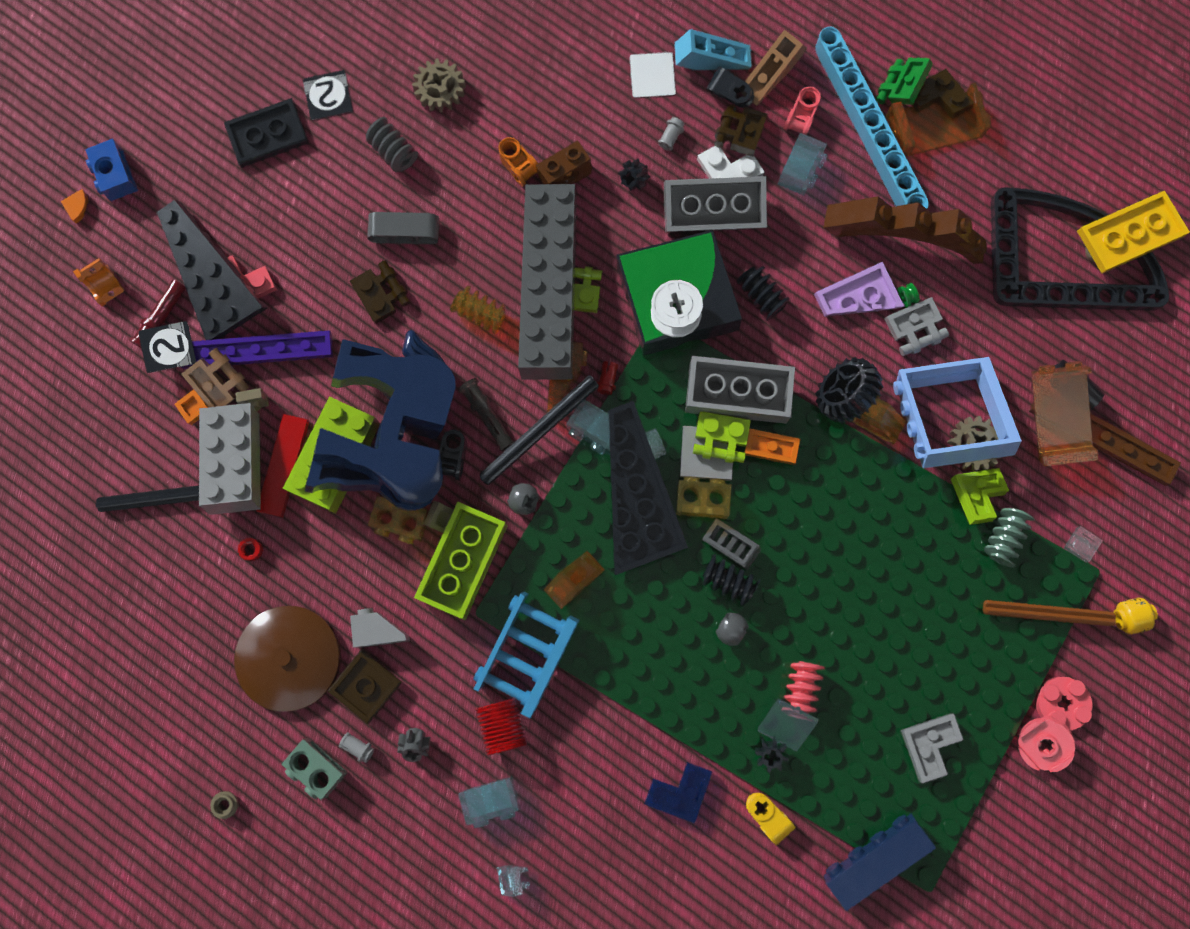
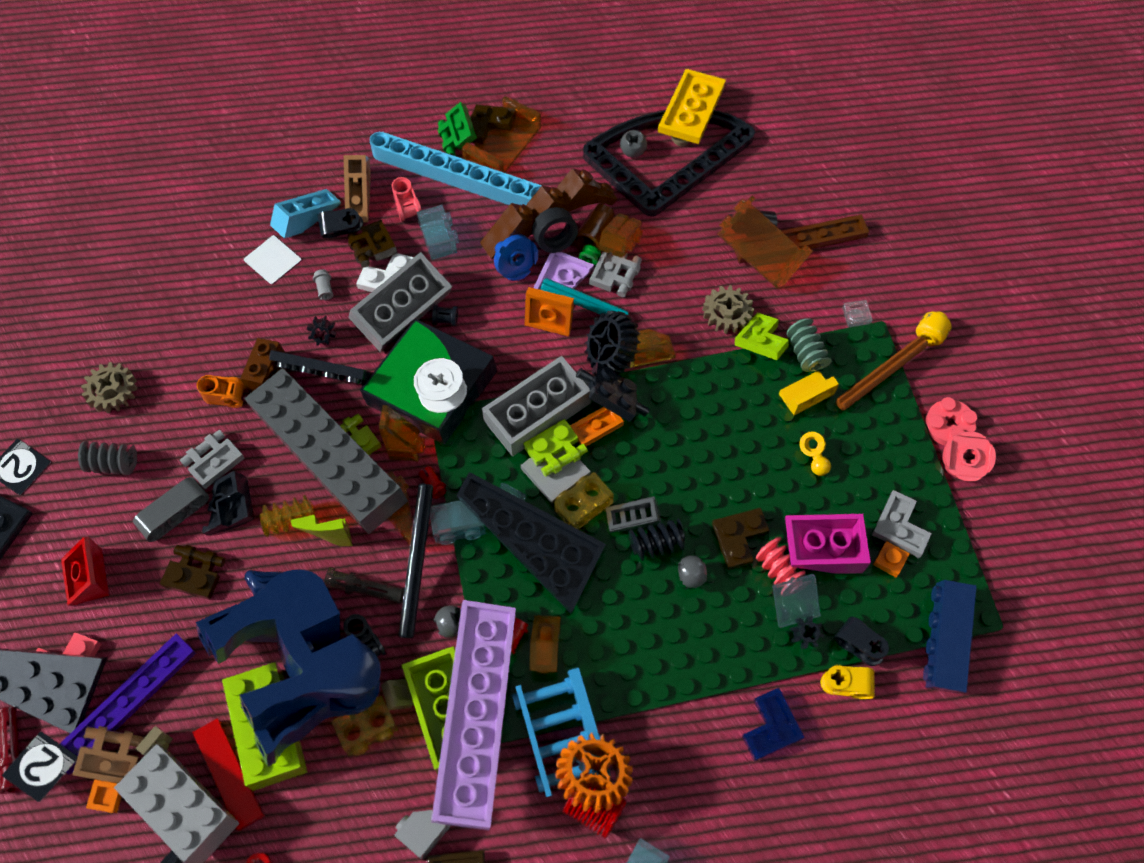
camera: 45 degrees left, 15 degrees down
black piece [736,266,790,321] -> none
light blue window [893,357,1021,468] -> none
none -> red slope [61,537,109,606]
none -> light grey plate [179,430,245,489]
none -> black slope [202,471,254,535]
none -> black plate [269,350,373,385]
none -> lime slope [291,515,352,546]
none -> clear orange slope [379,405,425,462]
none -> lavender plate [431,600,516,830]
none -> black bush [432,304,458,327]
none -> blue plate [494,234,538,281]
none -> red pin [511,618,528,654]
none -> orange plate [525,287,574,336]
none -> black tyre [532,207,578,253]
none -> teal axle [541,278,629,315]
none -> orange gear [555,733,633,813]
none -> reddish brown plant [573,204,614,252]
none -> black plate [576,362,649,422]
none -> clear orange brick [598,213,643,258]
none -> dark grey piece [620,130,648,158]
none -> dark brown plate [712,508,769,570]
none -> yellow panel [779,371,839,415]
none -> dark pink slope [785,514,871,574]
none -> yellow plate [800,432,831,476]
none -> black piece [834,616,889,666]
none -> orange plate [873,541,910,577]

